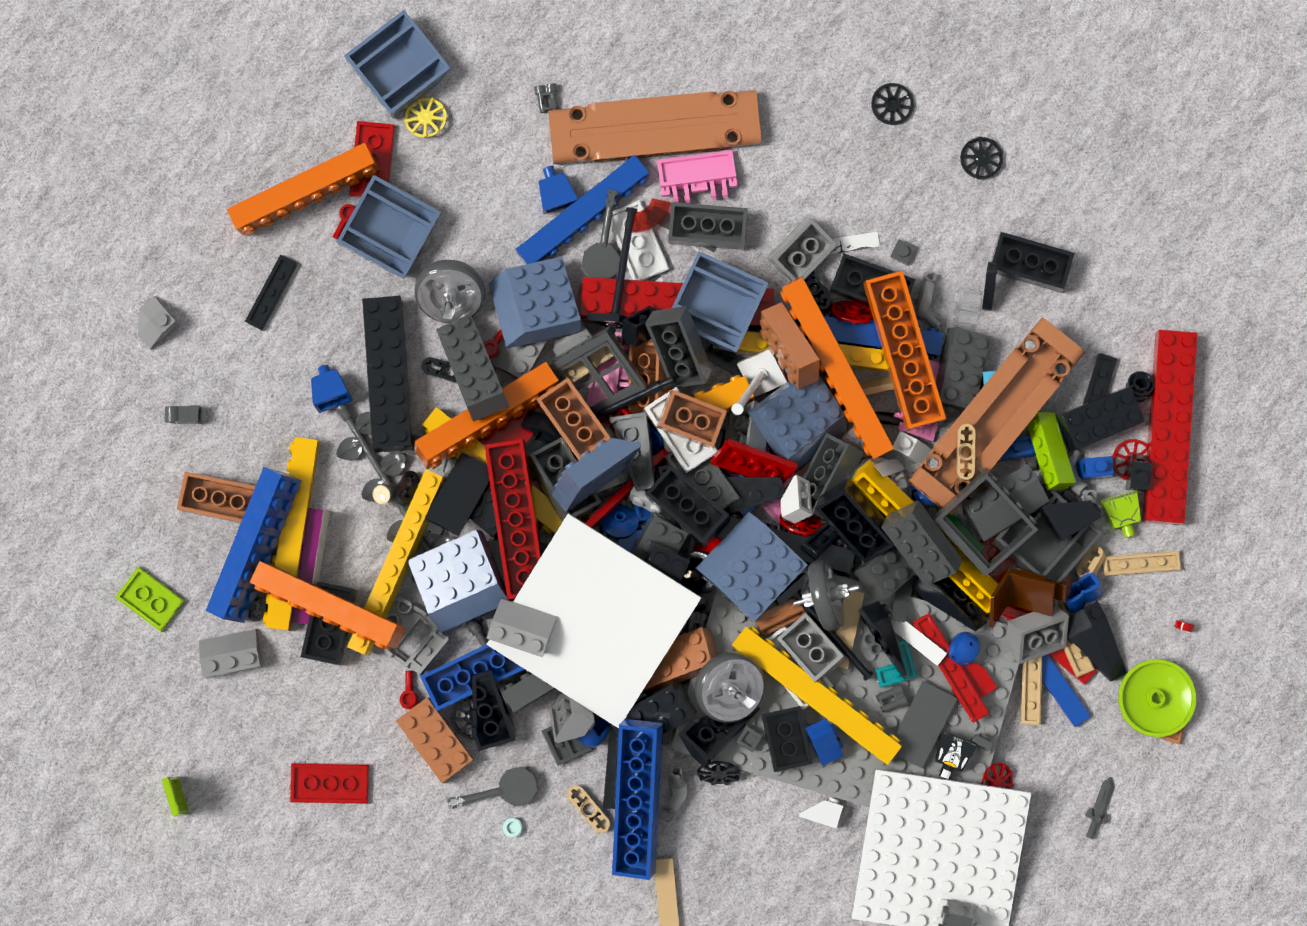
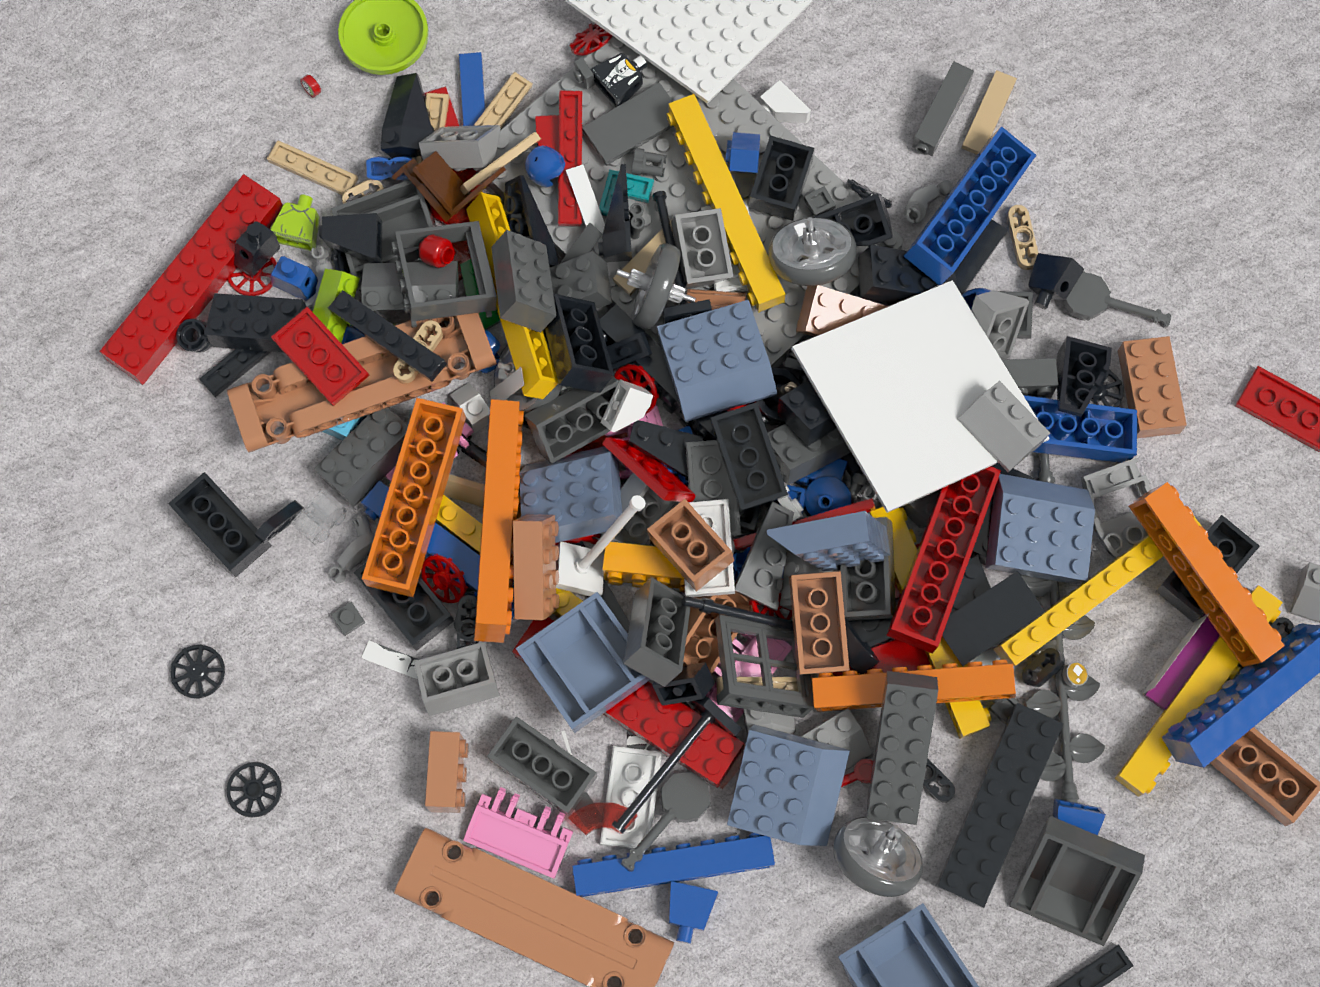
camera: 150 degrees left, 10 degrees down
dark grey leg [164,405,201,424] -> none
red plate [399,671,419,710] -> none
light aqua tile [503,818,523,837] -> none
none -> red tile [271,307,370,406]
none -> black plate [328,290,447,382]
none -> red head [419,234,455,268]
none -> nougat brick [425,731,469,813]
none -> tan tile [460,132,541,195]
none -> dark grey slope [912,61,974,156]
none -> dark grey slope [1009,815,1145,946]
none -> black torso [1028,253,1084,309]

